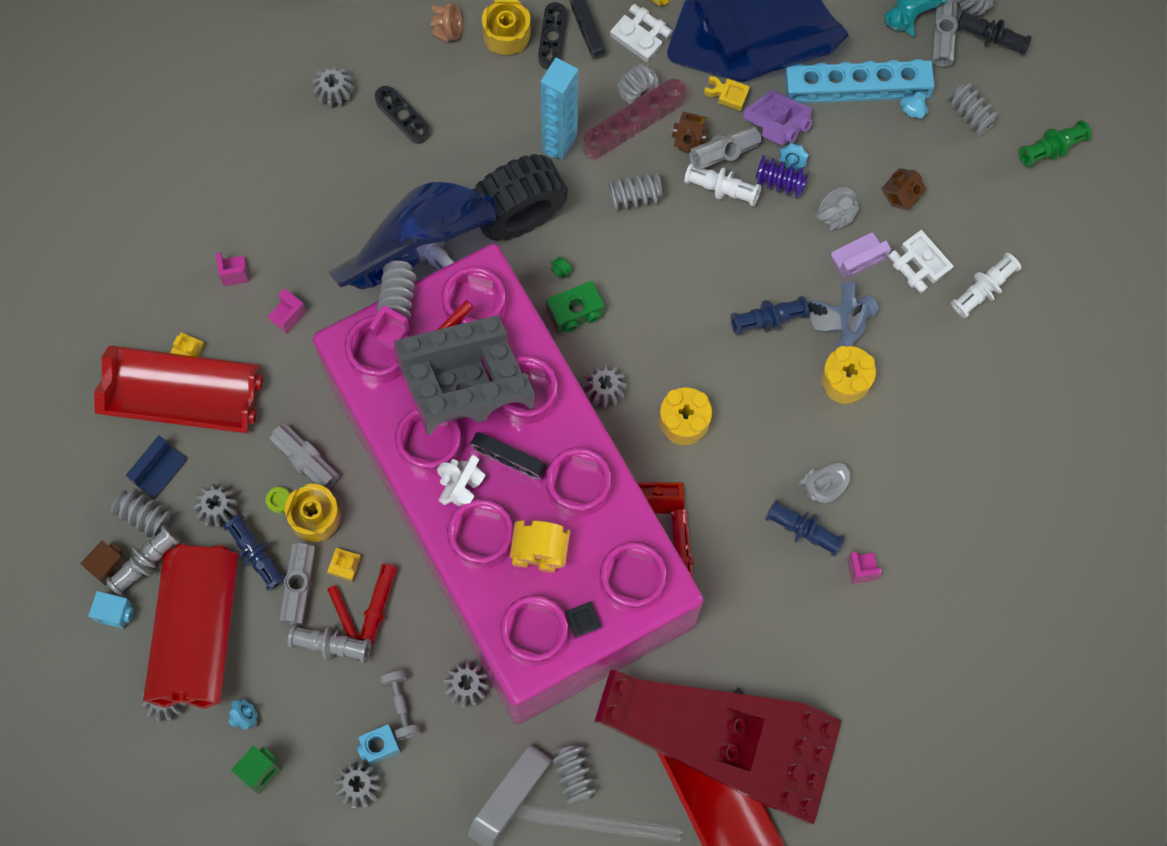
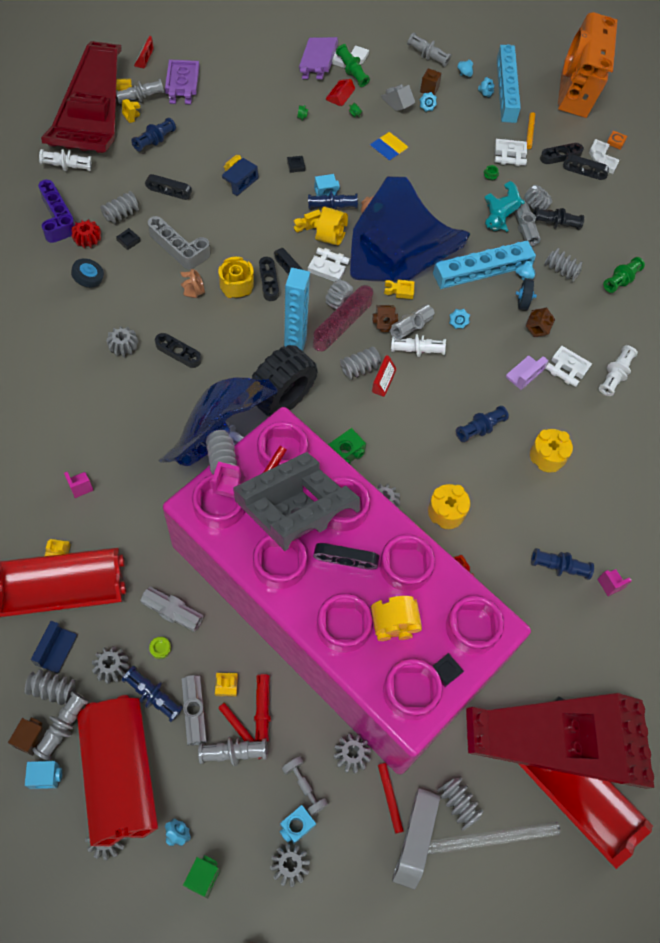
camera: 20 degrees left, 10 degrees down
dark pink panel [268,288,306,334] -> none
yellow brick [285,484,341,542] -> none
white hips [437,455,485,507] -> none
green plate [550,256,573,279] -> none
medium lavender plate [743,90,812,145] -> none
dark purple piece [755,155,810,199] -> none
light grey hat [799,462,850,503] -> none
sand blue animal [808,281,879,347] -> none
light grey hat [814,187,860,232] -> none
none -> slope [372,355,396,397]
none -> red bar [378,763,404,834]
none -> black wheel [515,279,537,310]

